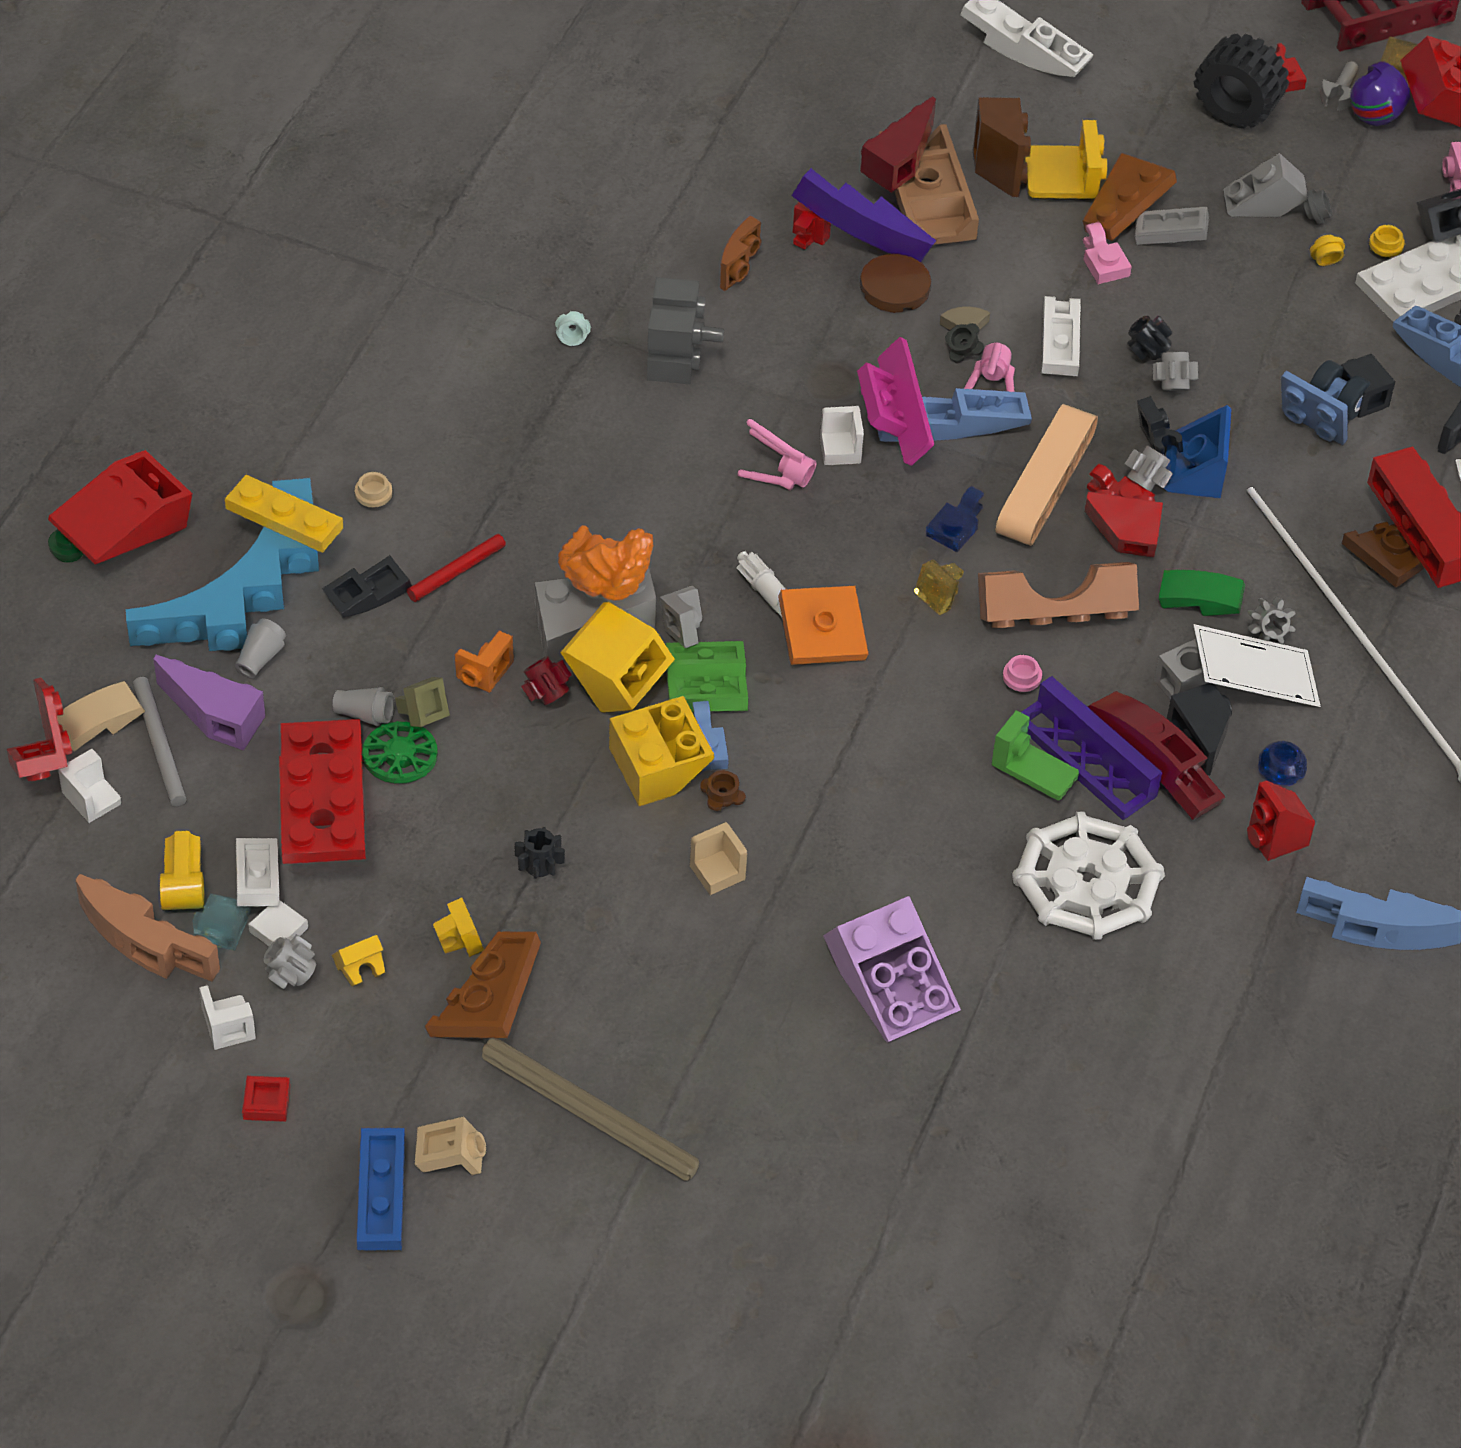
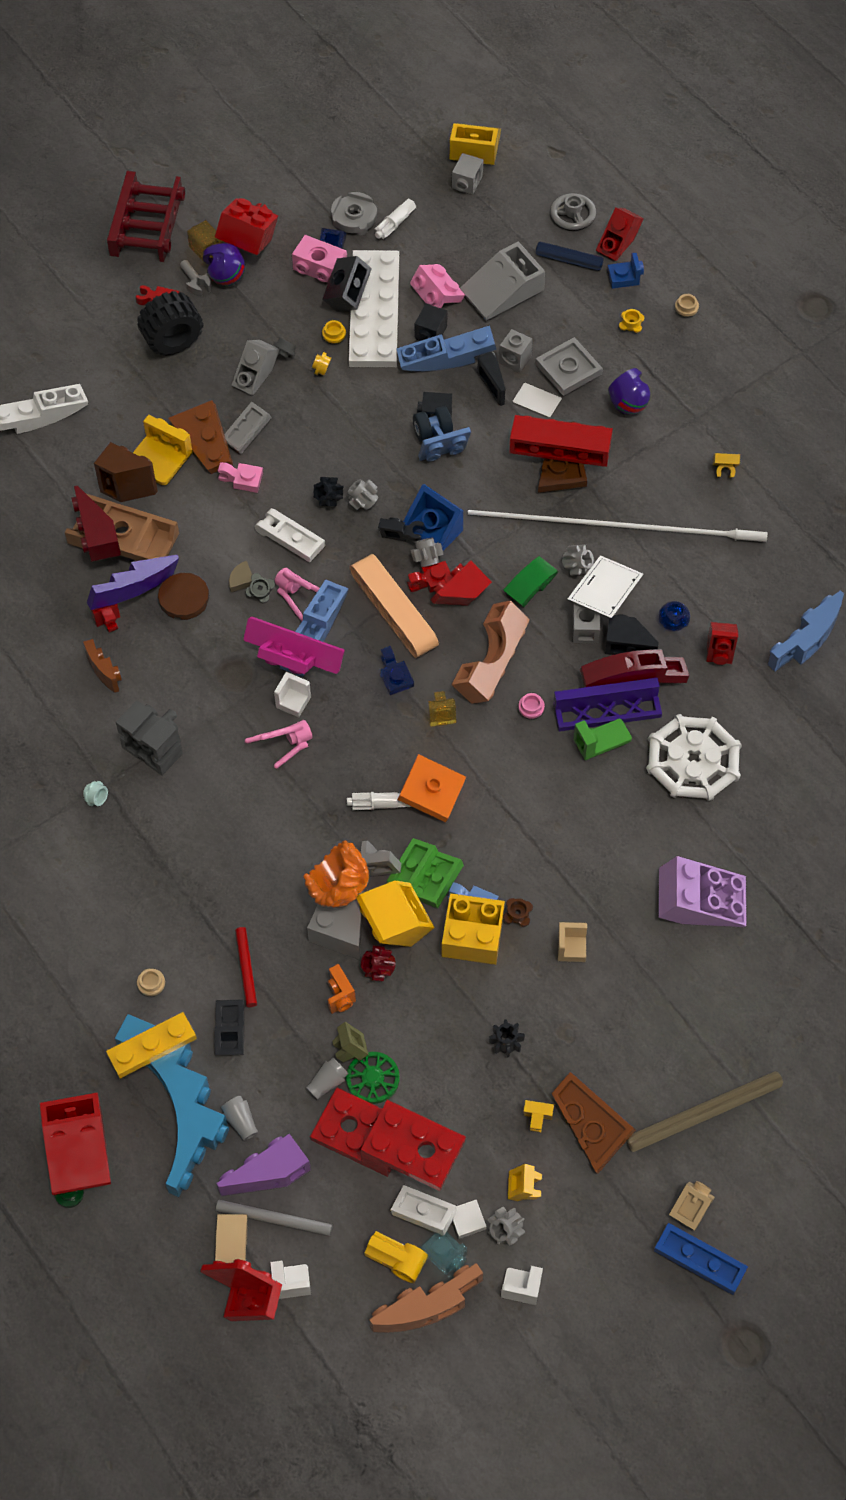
camera: 55 degrees left, 10 degrees up
red tile [242,1076,291,1122] -> none

